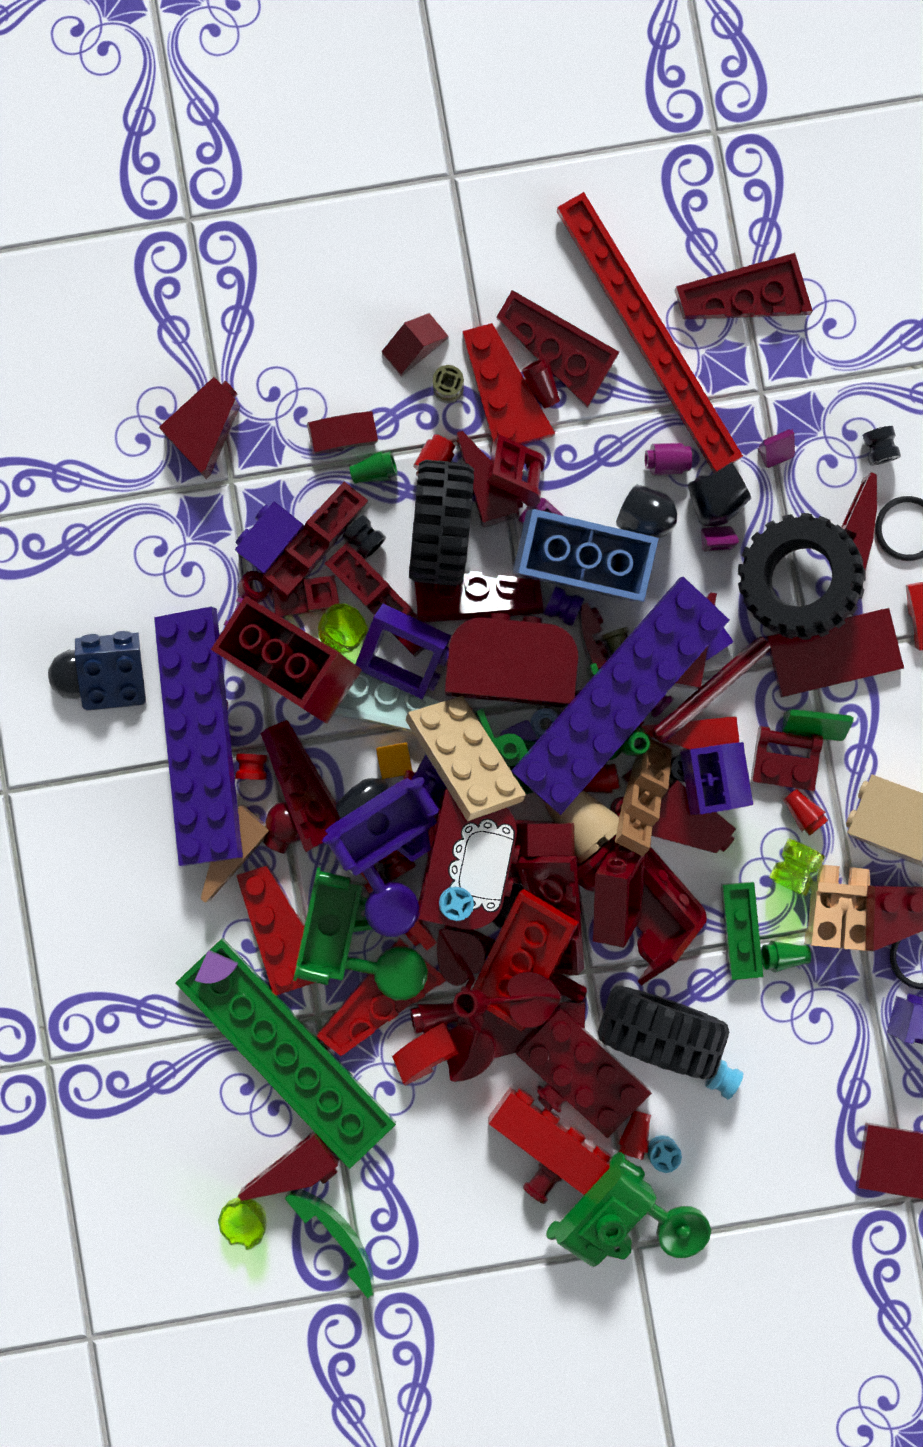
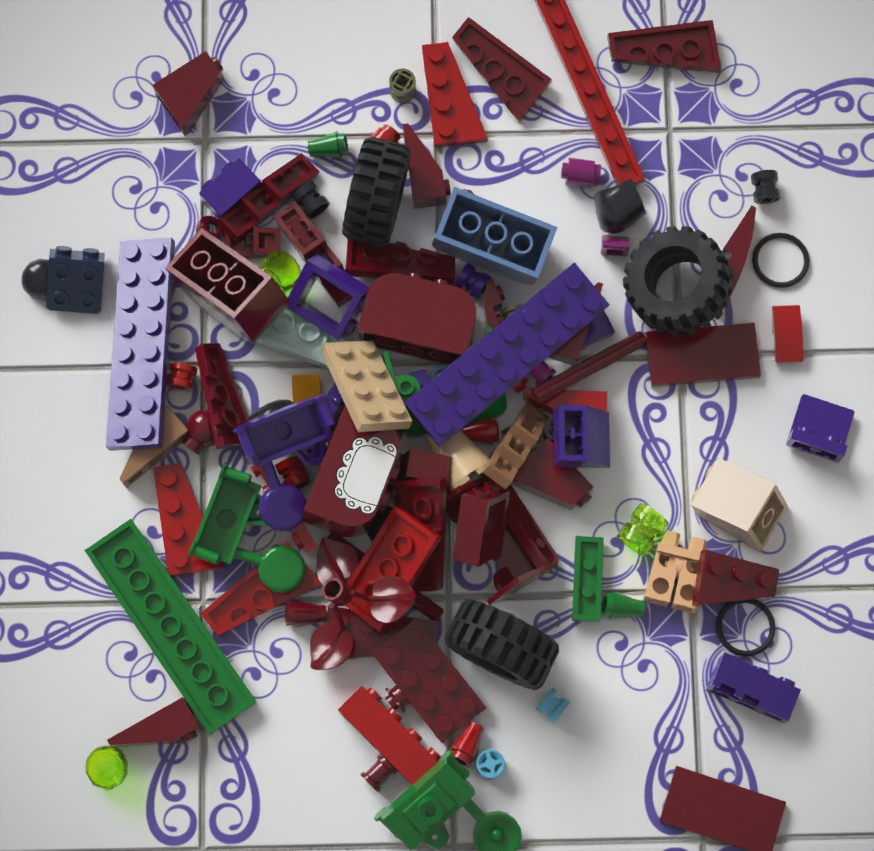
camera: 10 degrees right, 10 degrees down
medium lavender tile [195,950,238,983] -> none
green slope [285,1189,375,1298] -> none
dark red slope [307,411,378,454] -> none
slope [381,313,449,377] -> none
red slope [392,1023,459,1086] -> none
medium azure wheel [439,886,474,921] -> none
dark red plate [487,434,545,507] -> none
dark red cone [521,359,560,409] -> none
black piece [616,484,677,539] -> none
green cone [619,726,650,756] -> none
dark red plate [750,726,823,791] -> none
magenta slope [758,429,795,468] -> none
green slope [782,709,854,741] -> none
red cone [782,789,829,836] -> none

